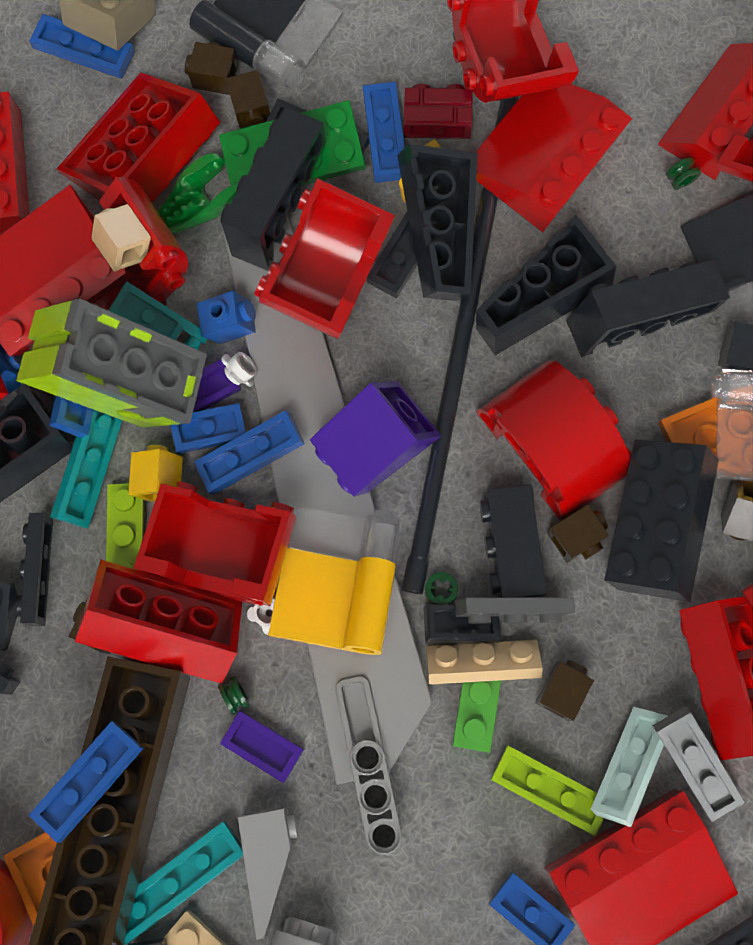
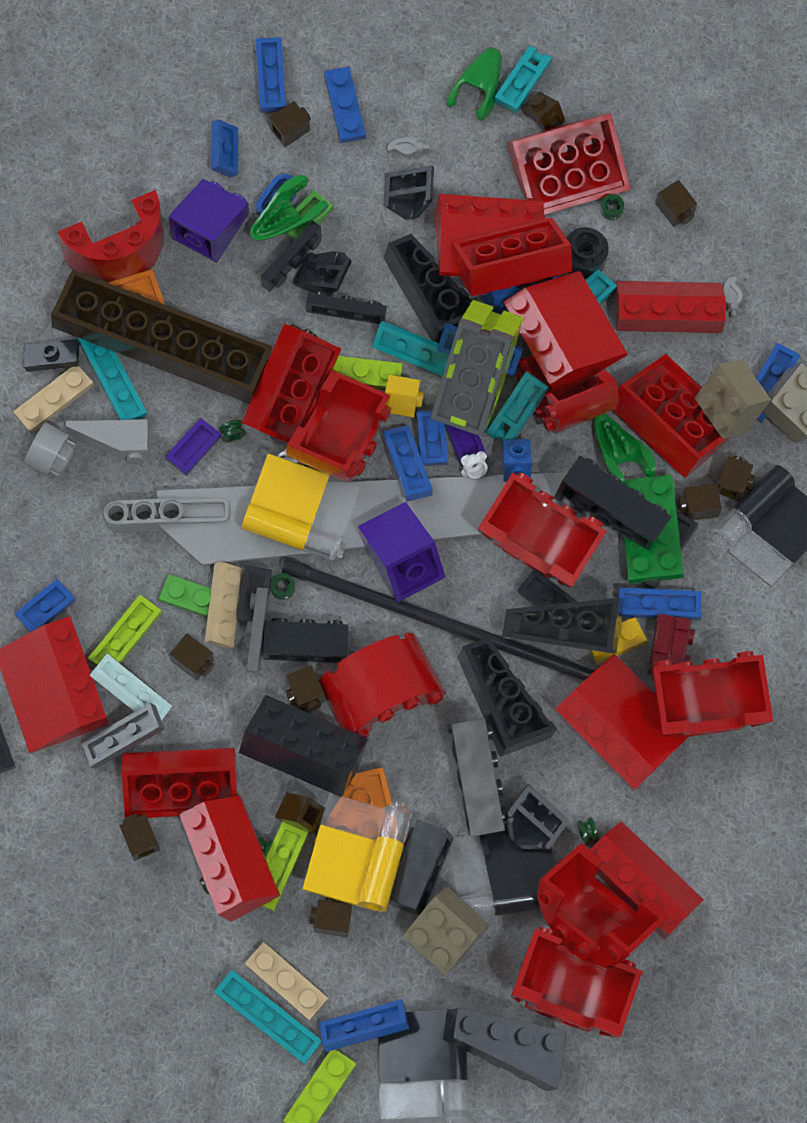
camera: 90 degrees right, 5 degrees down
blue plate [29,721,144,843] -> none
tan brick [91,204,151,271] -> none
none -> black slope [505,784,570,851]
none -> dark tan brick [694,359,771,439]

